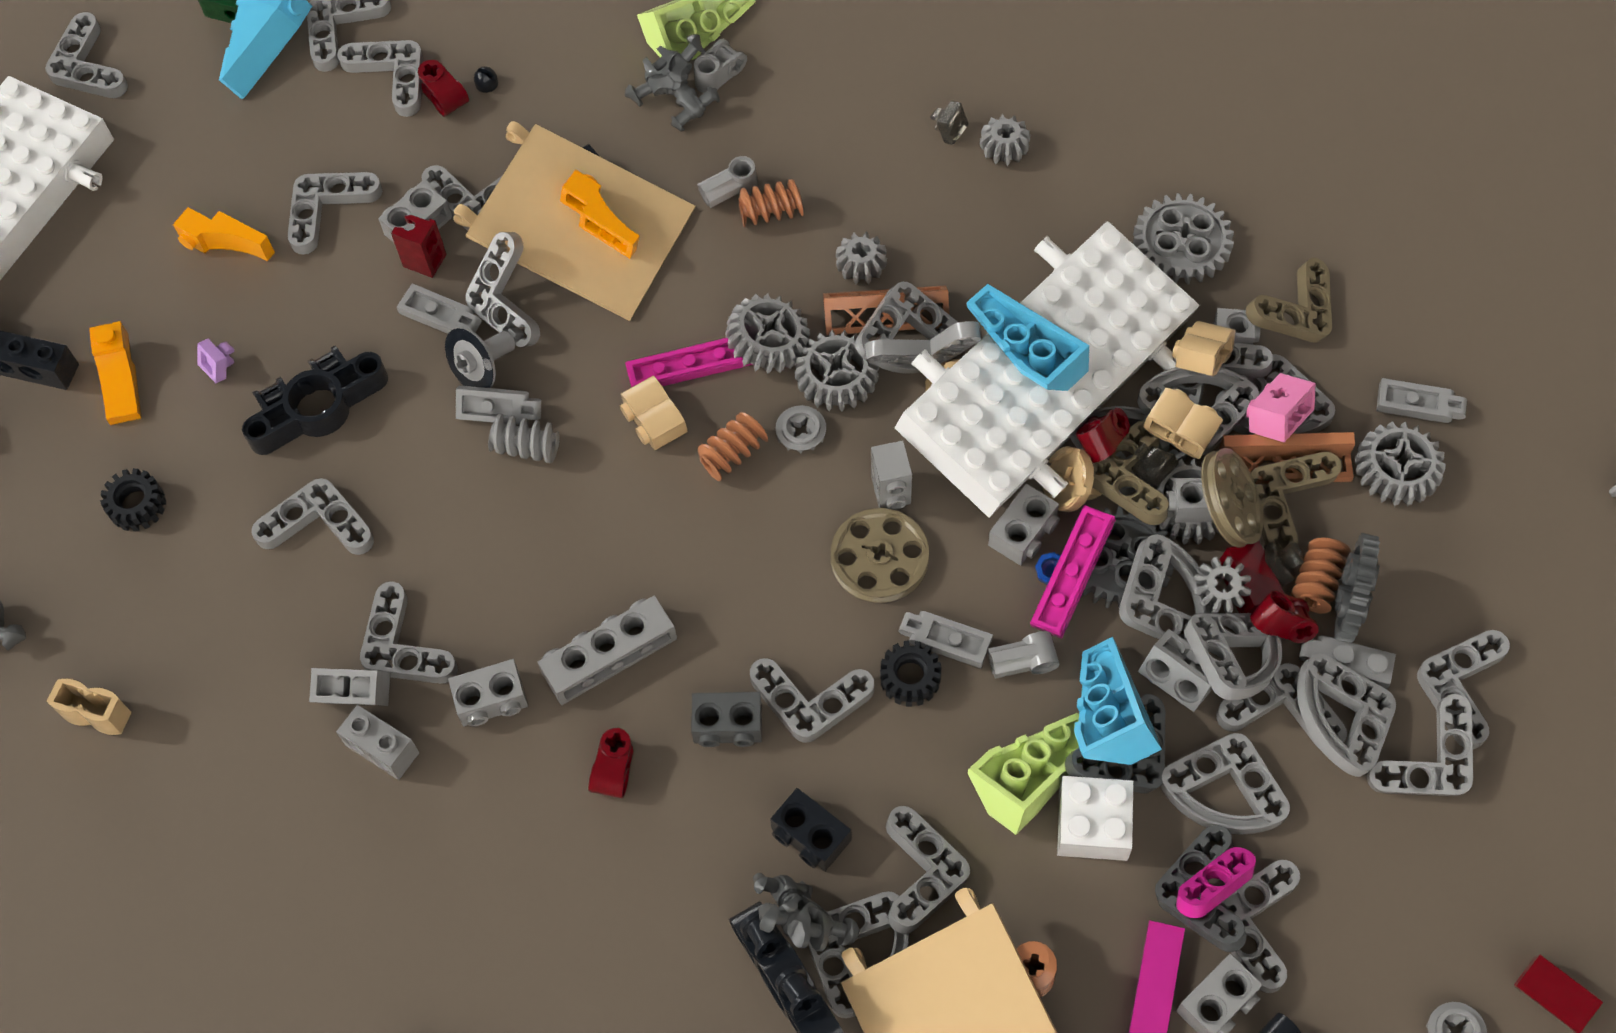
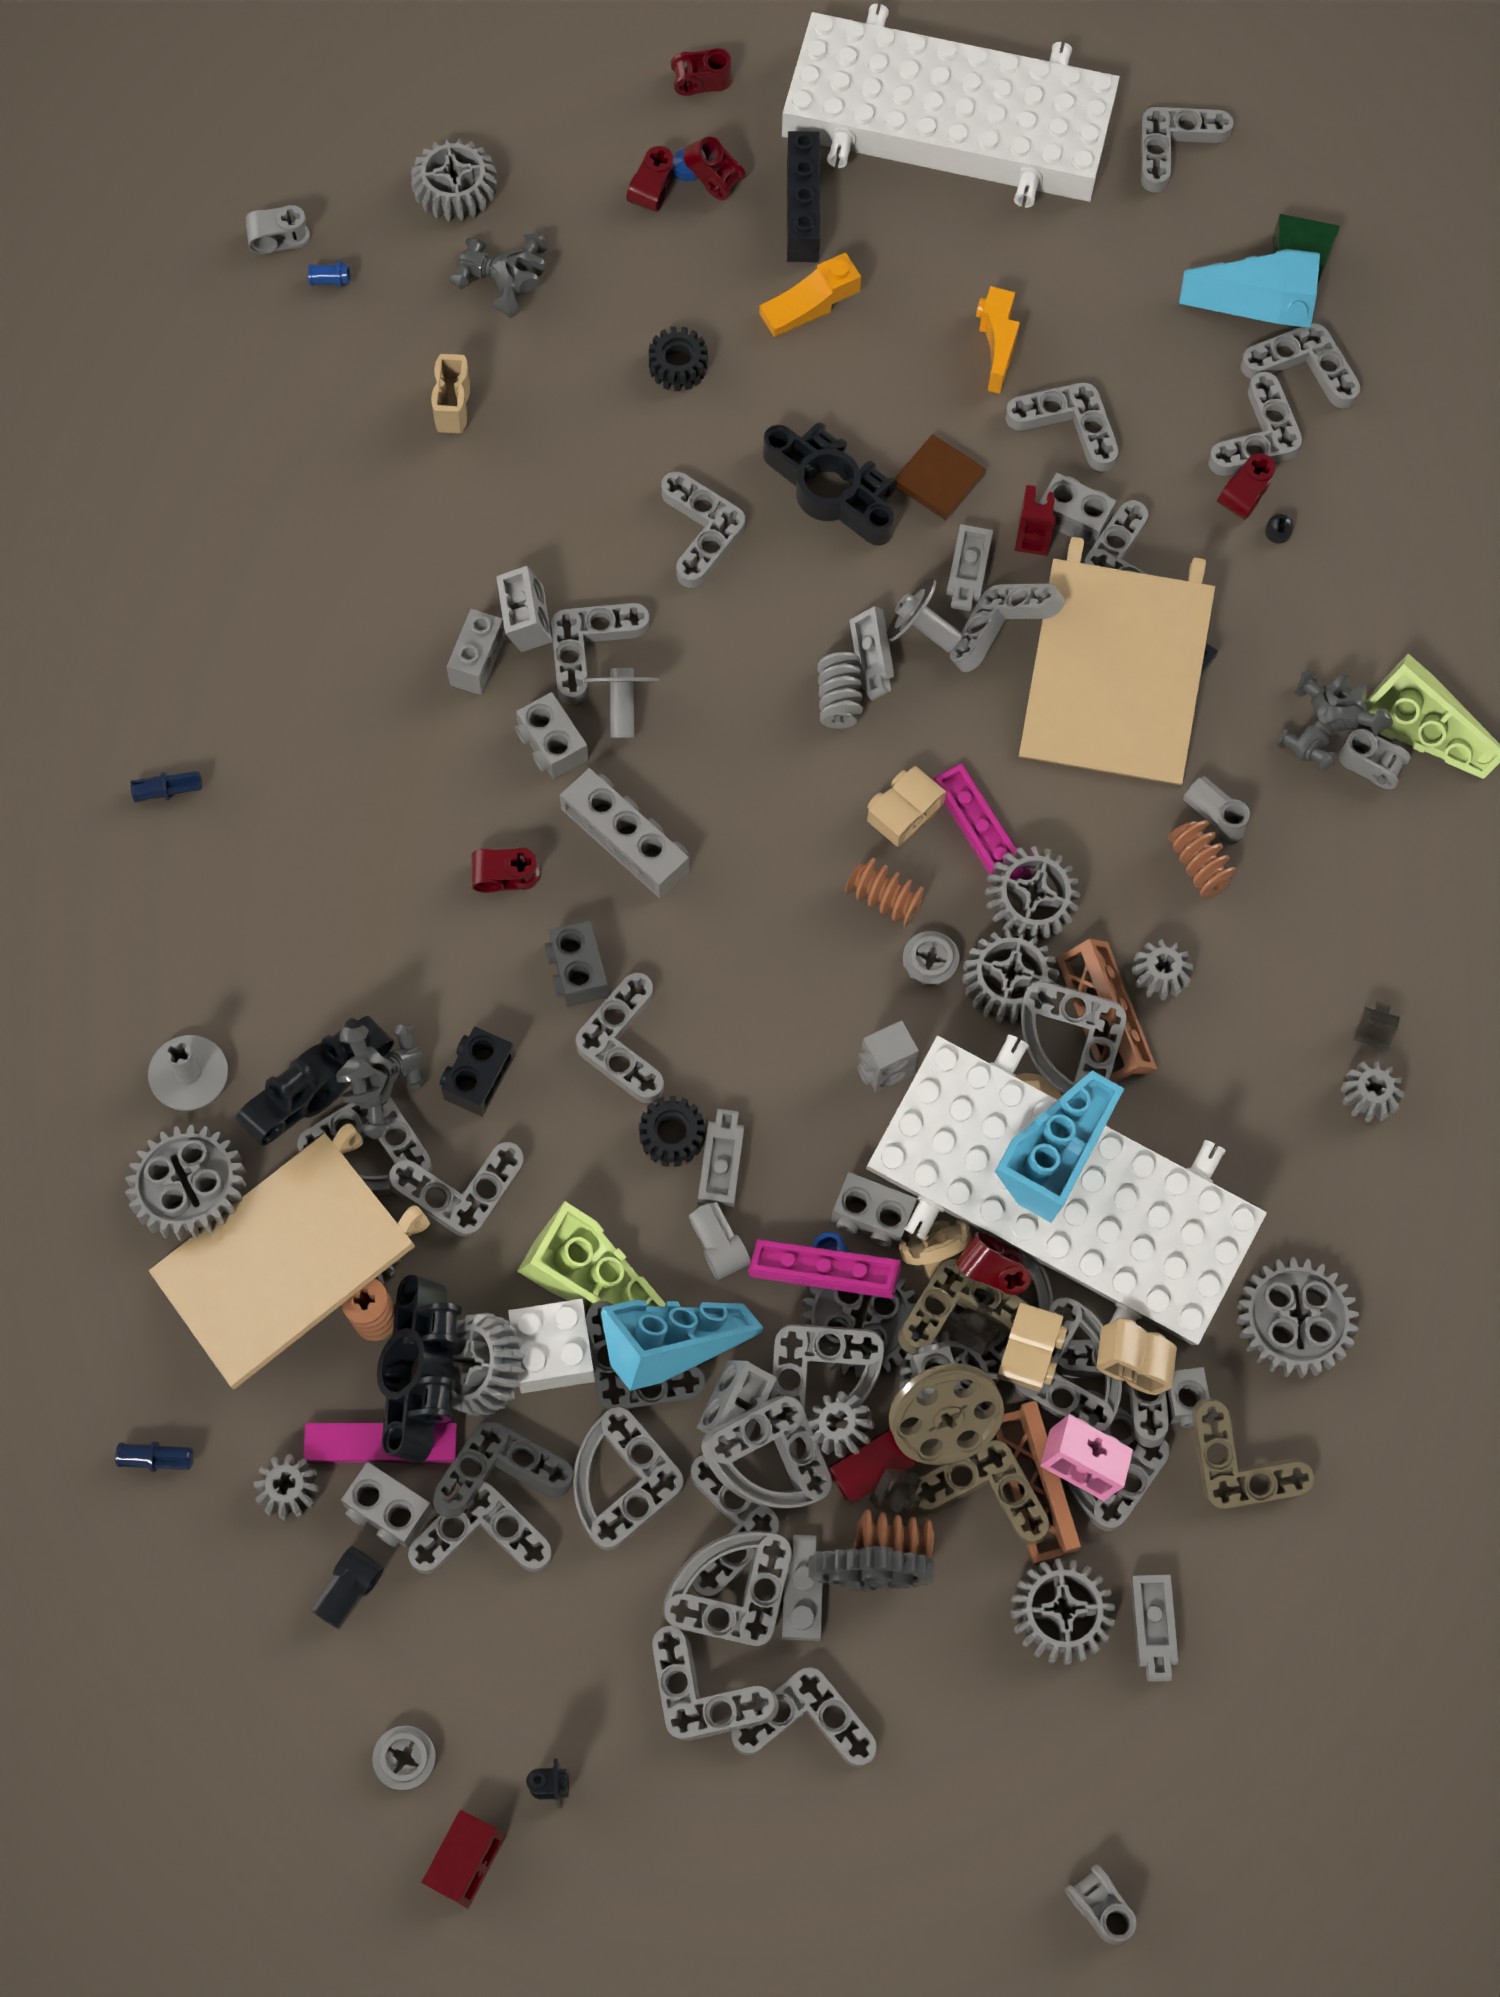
camera: 70 degrees right, 5 degrees up
lavender tile [197,338,234,383] -> none
light orange slope [560,170,640,259] -> none
dark tan wedge [831,508,929,603] -> none
light grey beam [865,321,981,363] -> none
dark pink beam [1176,847,1256,918] -> none
dark red piece [1250,590,1319,643] -> none
none -> black piece [377,1275,462,1463]
none -> light grey gear [449,1313,526,1416]
none -> black hinge [526,1759,569,1808]
none -> light grey piece [584,668,660,738]
none -> reddish brown tile [894,434,986,521]

